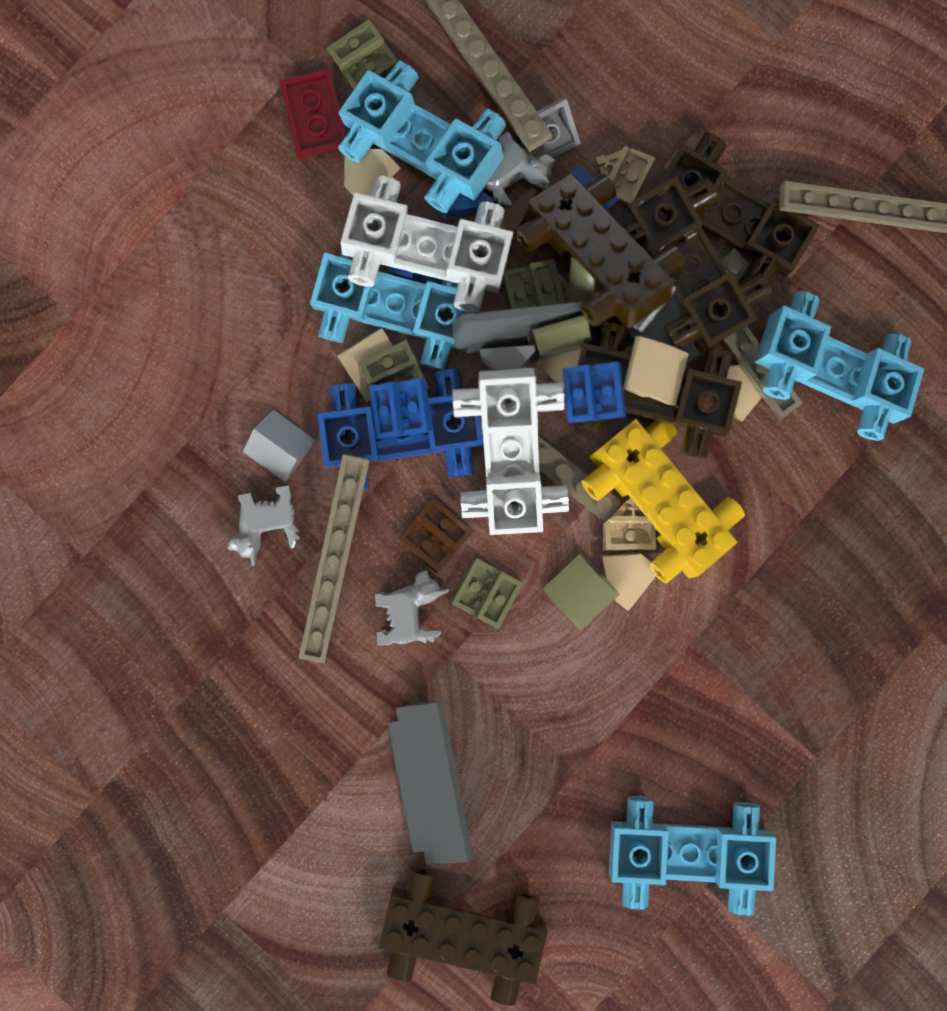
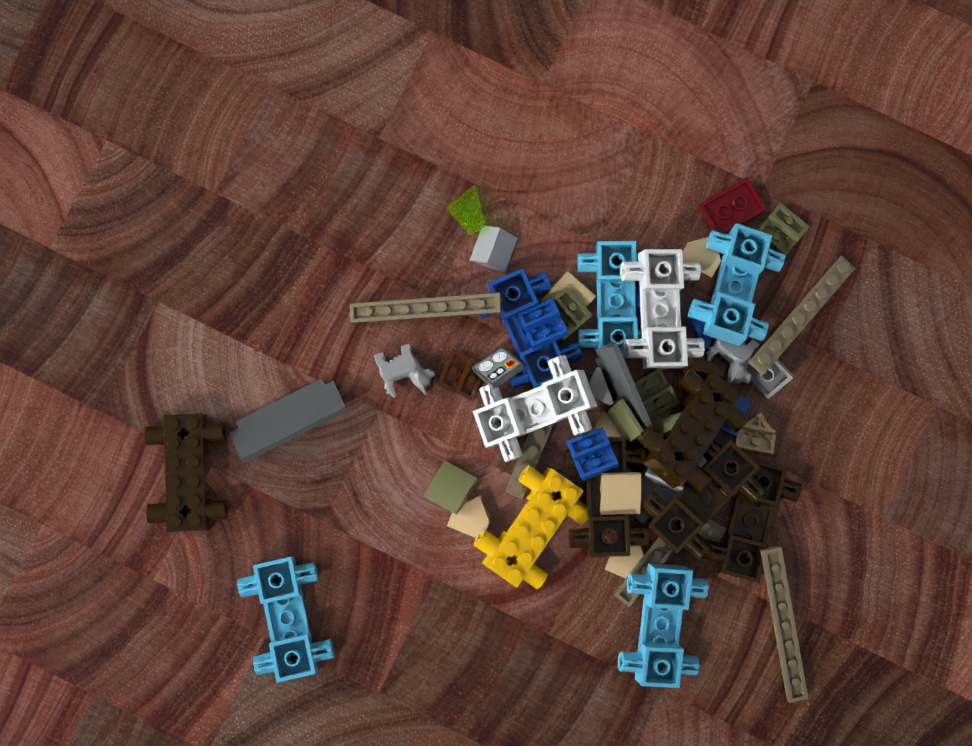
camera: 75 degrees right, 5 degrees down
light grey animal [227,485,300,566] -> none
olive slope [450,556,523,629] -> none
tan slope [603,498,656,551] -> none
none -> clear neon green wing [446,185,485,237]
none -> tile [472,346,524,390]

